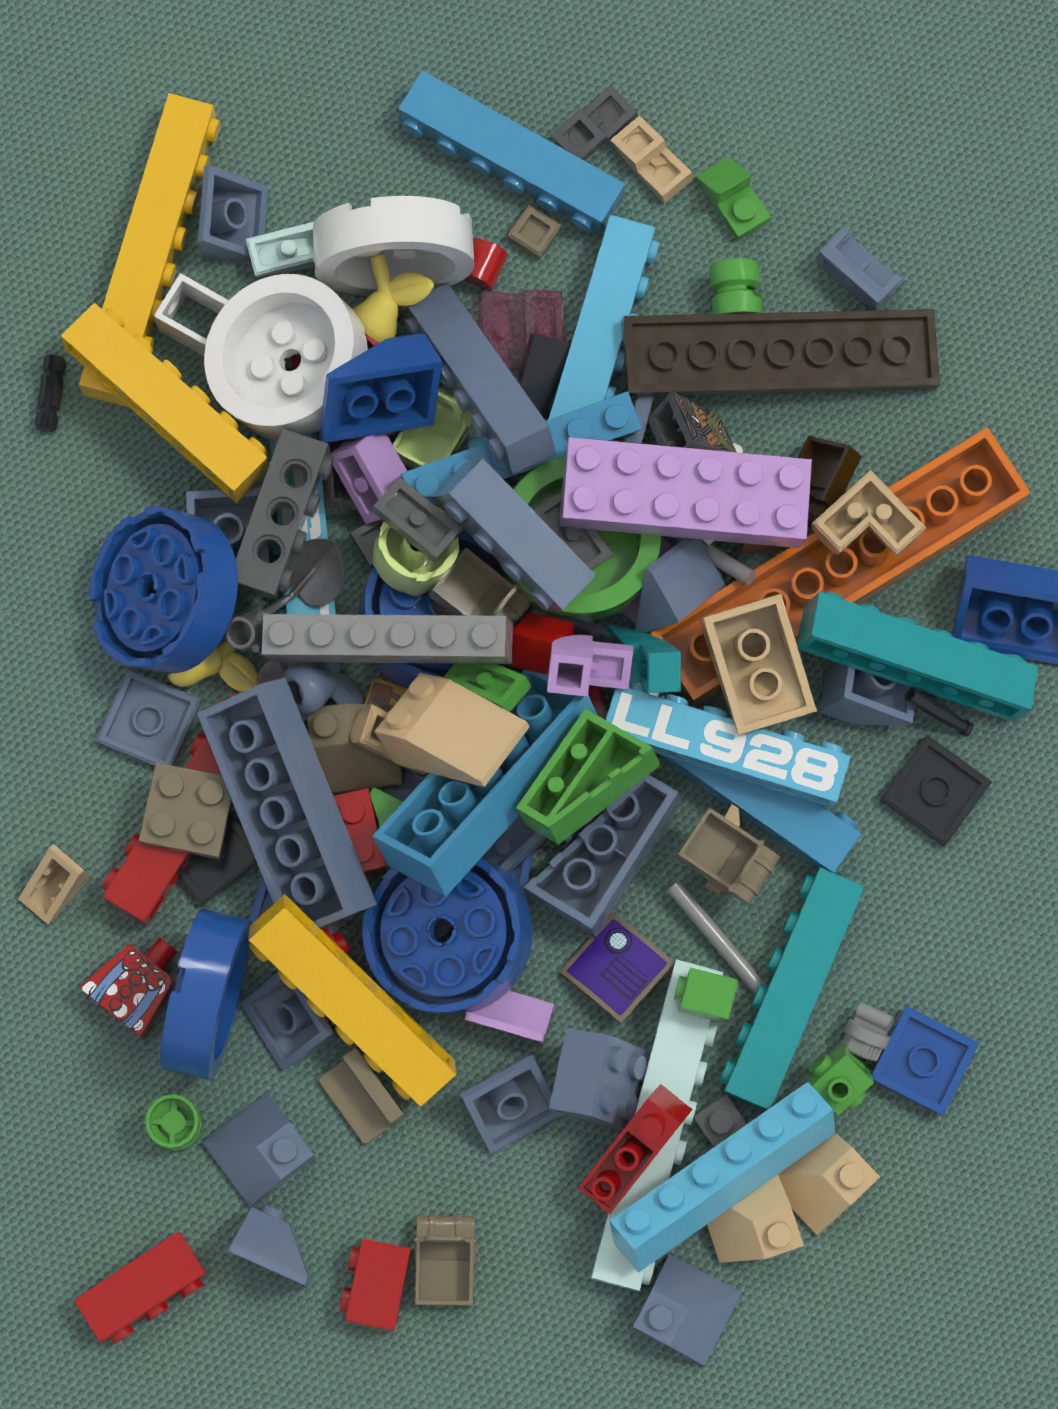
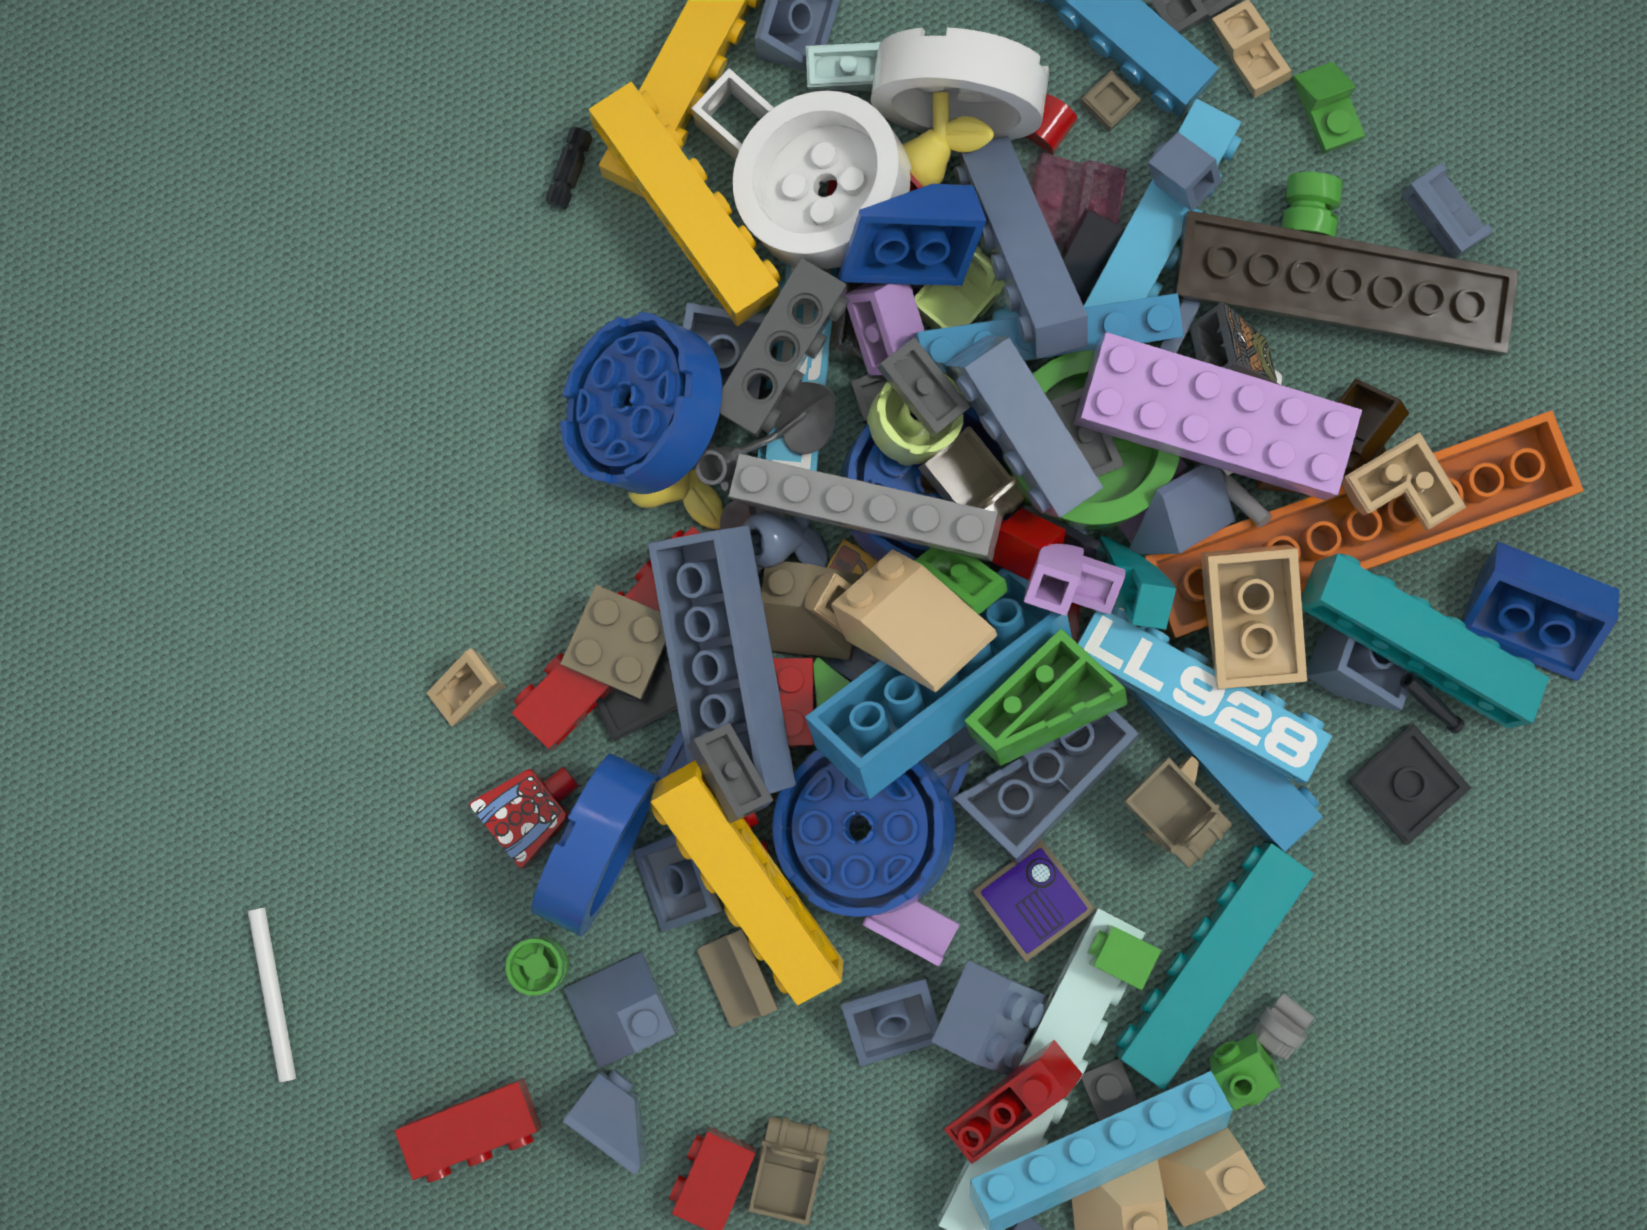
camera: 20 degrees right, 5 degrees up
sand blue tile [96,669,202,767] -> none
light grey bar [666,880,768,995] -> none
blue plate [872,1006,979,1117] -> none
none -> dark grey plate [688,723,773,823]
none -> sand blue brick [1148,132,1222,211]

